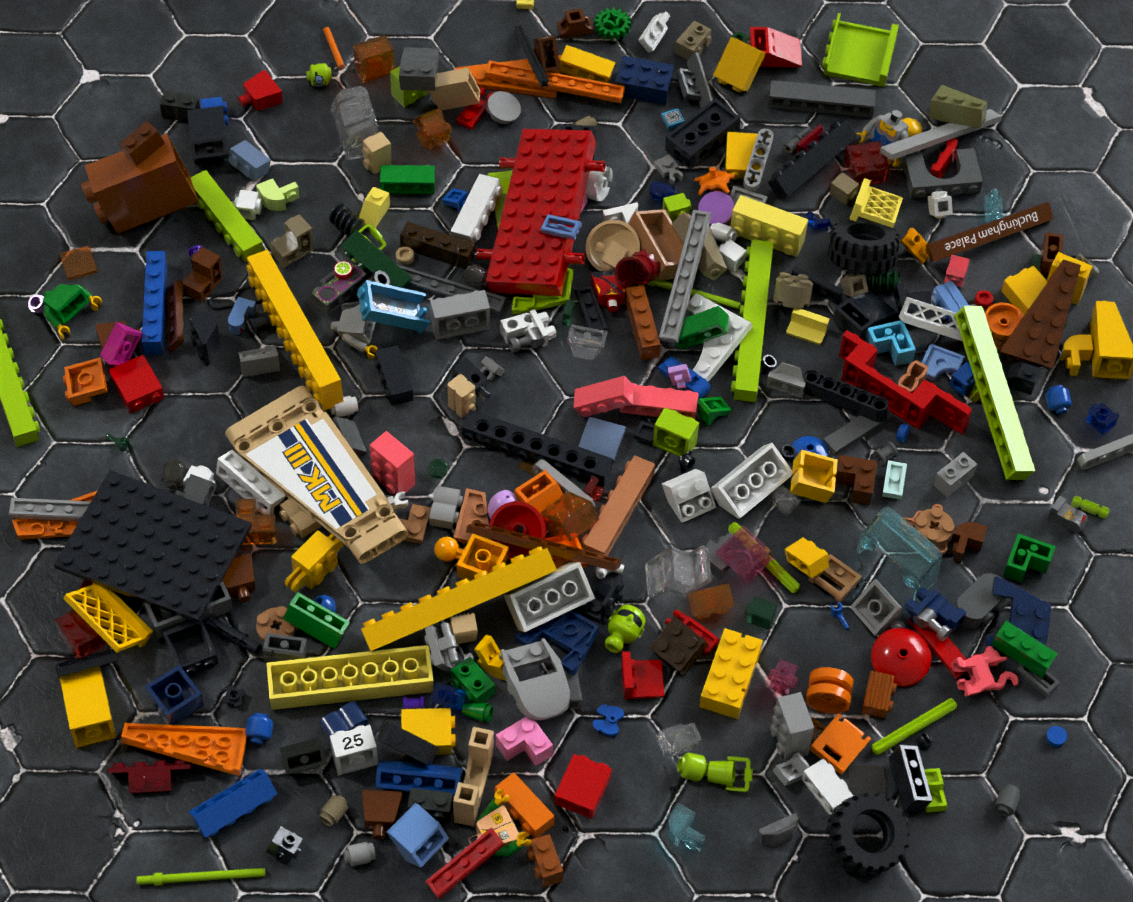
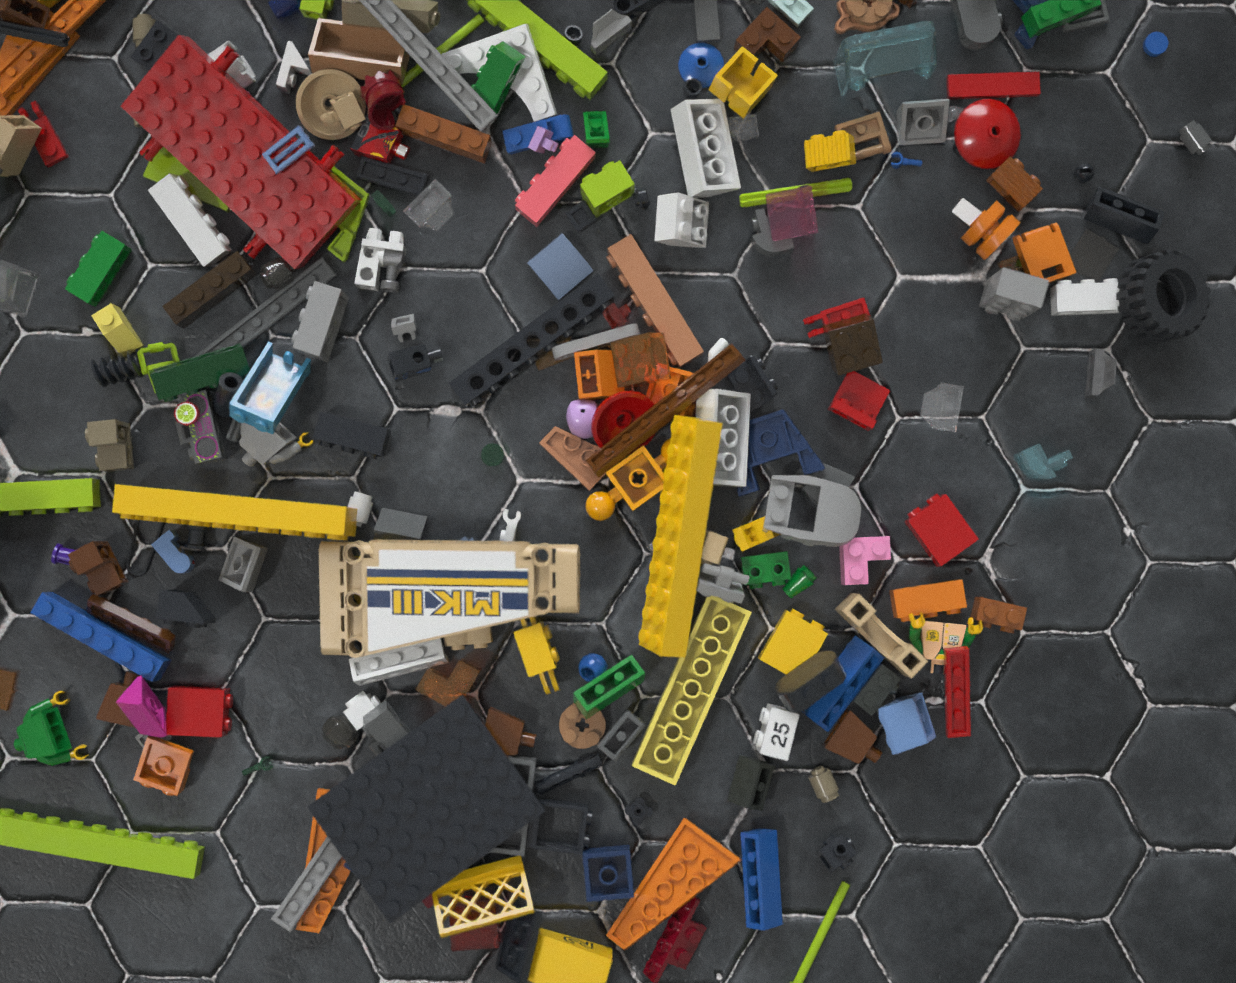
camera: 55 degrees left, 30 degrees up
medium lavender plate [28,295,45,313] -> none
white brick [234,190,263,220] -> none
blue head [245,713,273,744] -> none
yellowish green brick [256,178,299,211] -> none
dark blue brick [320,701,368,743] -> none
light grey brick [343,842,376,867] -> none
tan brick [362,132,392,175] -> none
coral brick [370,431,415,496] -> none
tan tile [396,247,414,265] -> none
medium nougat plate [399,504,431,544] -> none
dark purple bush [403,696,424,709] -> none
clear orange brick [413,108,452,151] -> none
light grey brick [429,486,464,529] -> none
clear blue brick [430,682,466,710] -> none
blue bracket [442,188,469,213] -> none
tan brick [448,374,476,418] -> none
light grey tile [486,91,521,124] -> none
coral brick [574,376,634,417] -> none
blue piece [593,704,624,737] -> none
lime piece [605,605,646,653] -> none
clear bracket [645,545,712,599] -> none
lime head [677,752,709,782] -> none
clear orange brick [687,583,735,619] -> none
yellow piece [699,628,763,719] -> none
lime piece [708,756,753,792] -> none
clear green brick [745,596,777,630] -> none
clear pink brick [768,659,799,695] -> none
light grey bracket [773,752,810,786] -> none
lime axle [871,698,957,755] -> none
dark blue hips [904,587,967,642] -> none
lime slope [924,768,947,812] -> none
coral animal [951,646,1019,697] -> none

